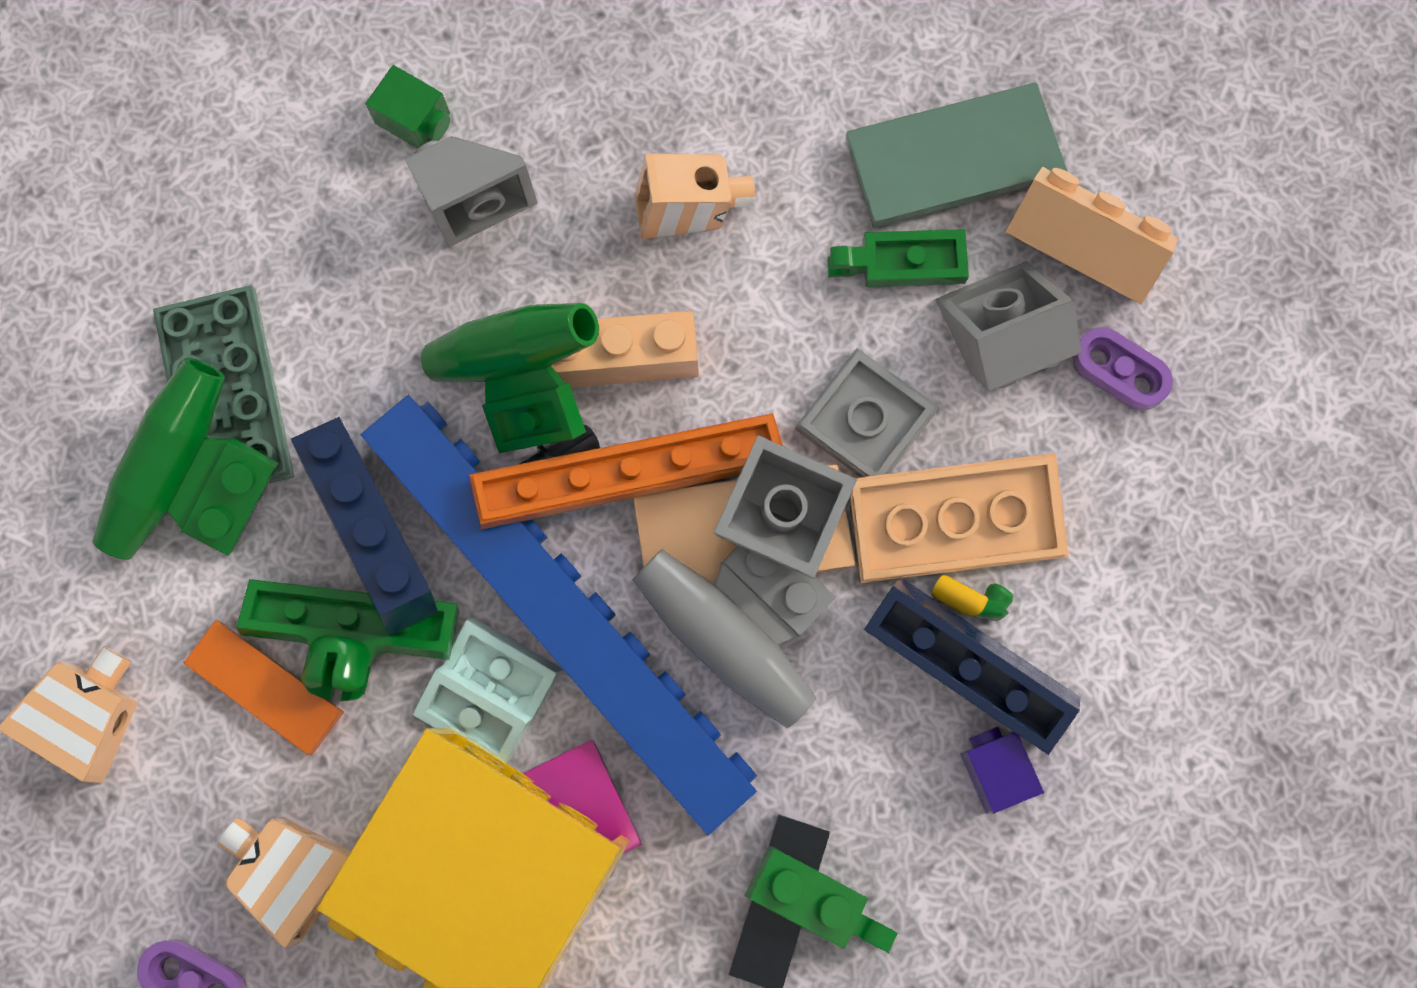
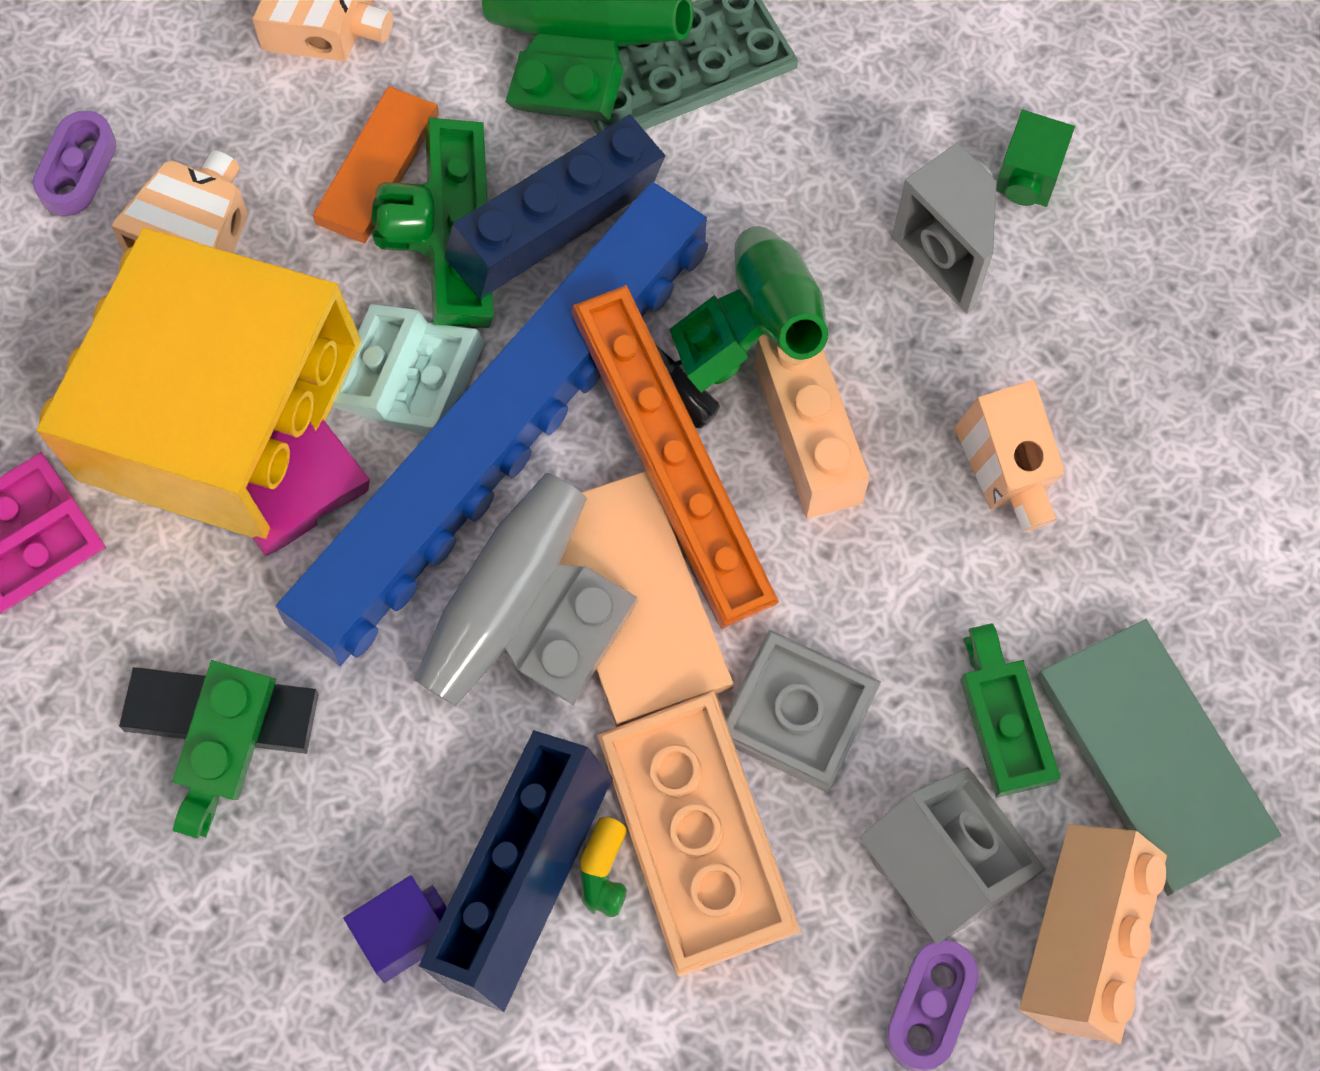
camera: 75 degrees right, 10 degrees down
light grey slope [713,435,857,579] -> none

